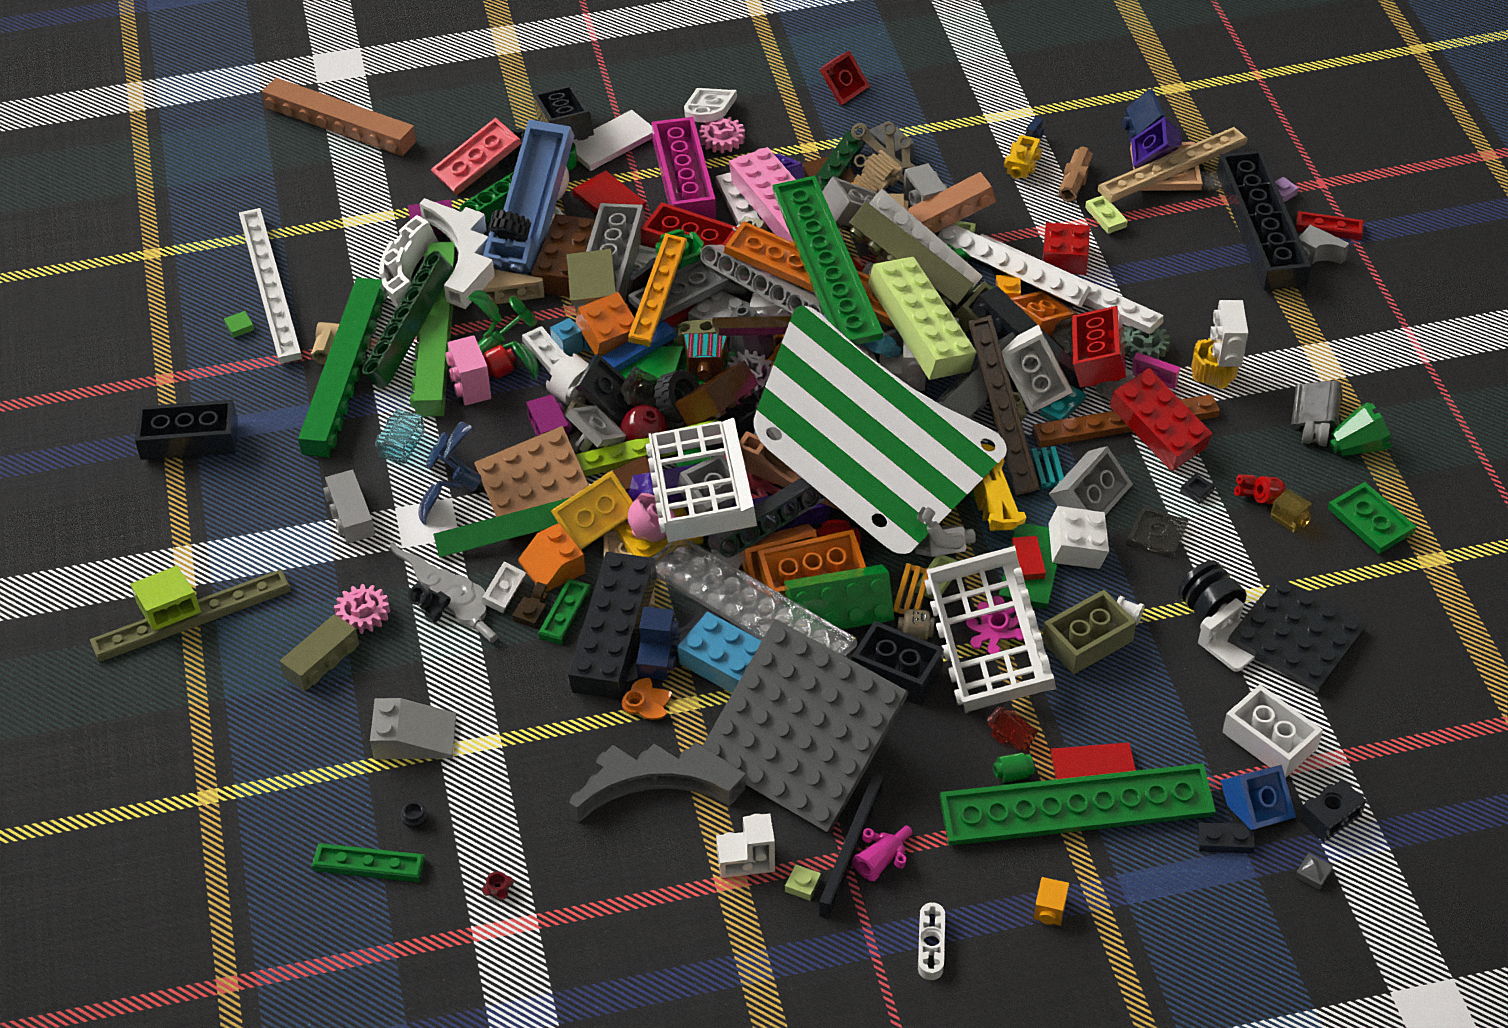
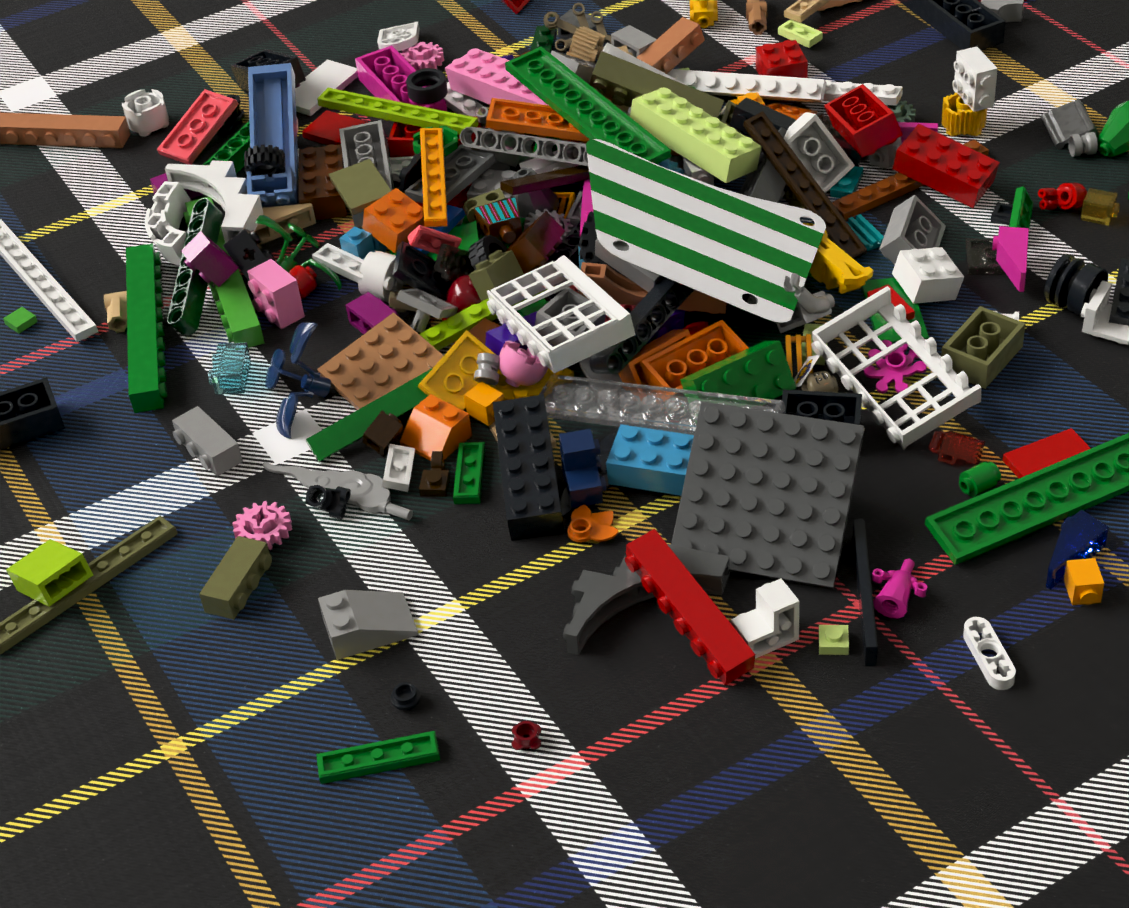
camera: 15 degrees left, 5 degrees down
none -> white brick [122,89,169,137]
none -> magenta brick [181,231,239,287]
none -> black brick [222,229,275,281]
none -> lime plate [317,88,479,135]
none -> dark brown brick [363,411,403,457]
none -> black tyre [406,68,448,104]
none -> coral slope [407,225,462,259]
none -> light orange brick [464,381,504,426]
none -> olive brick [469,250,524,301]
none -> light grey wheel [474,353,500,385]
none -> red brick [625,528,756,686]
none -> sticker [794,355,820,387]
none -> dark pink slope [992,226,1029,292]
none -> green tile [1009,186,1034,233]
none -> clear blue slope [1046,510,1109,590]

